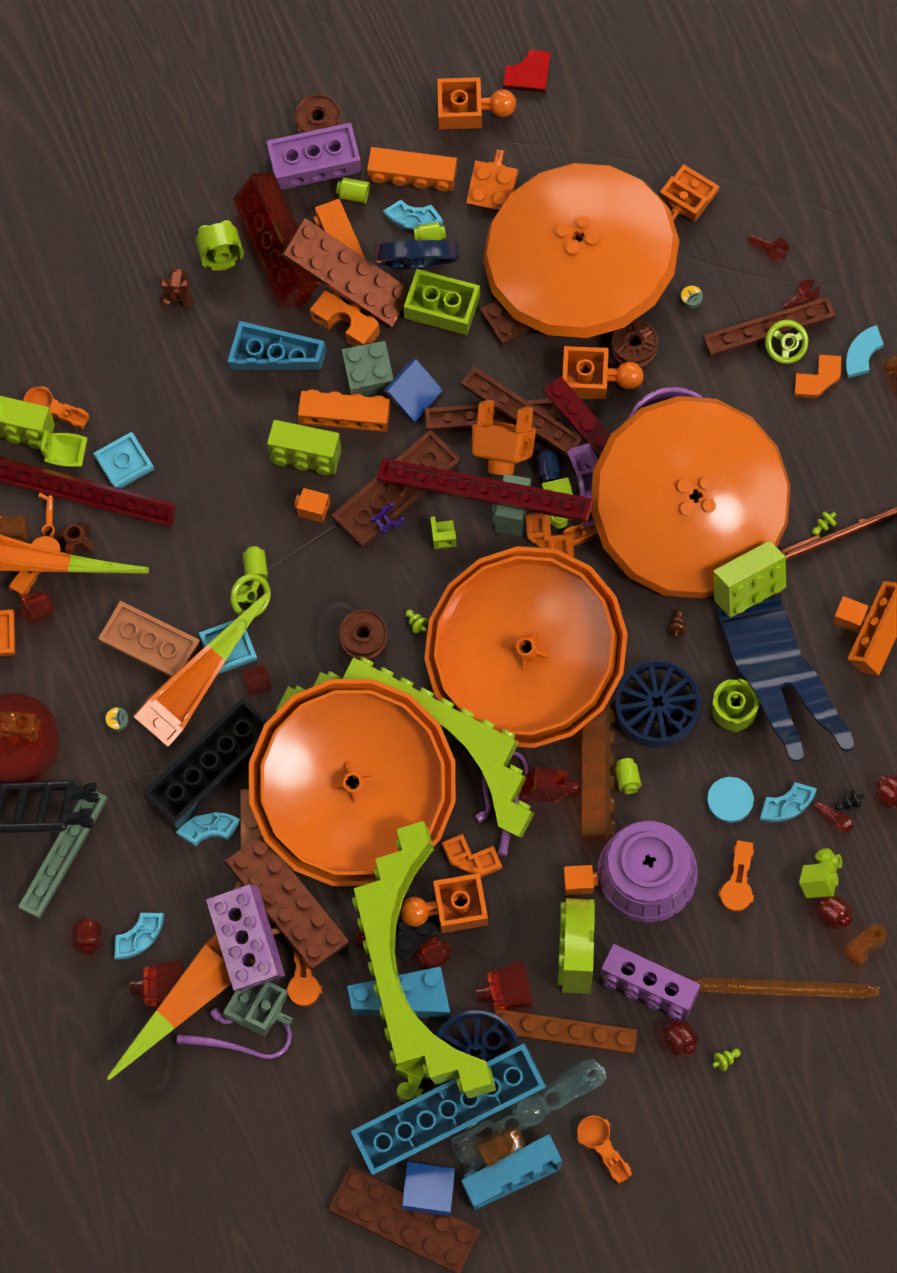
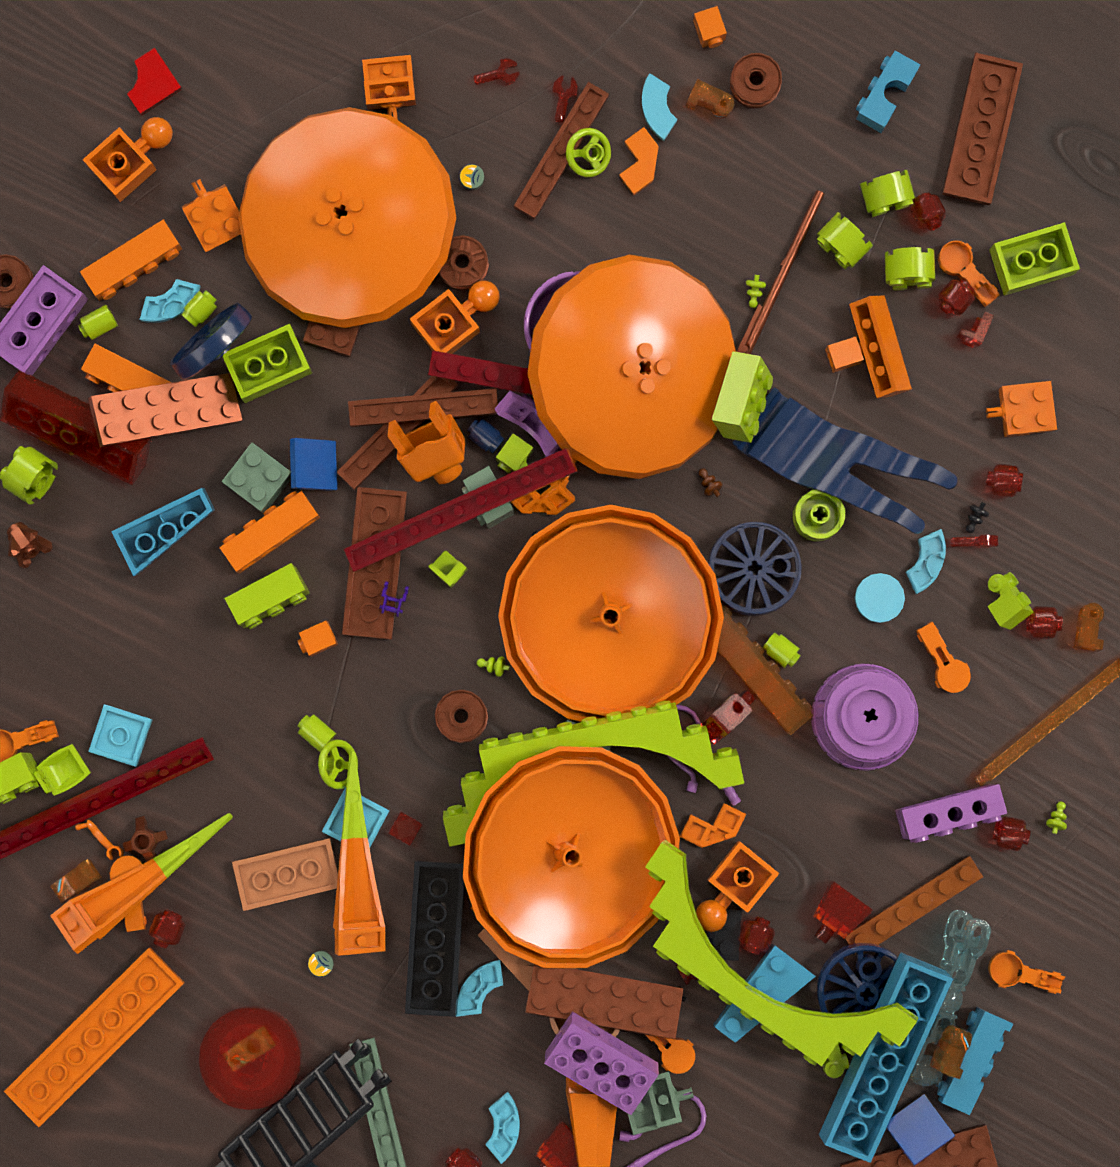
camera: 45 degrees left, 15 degrees up
orange arch [310,290,380,347] -> none
lime brick [558,898,595,994] -> none
orange brick [564,865,598,896] -> none

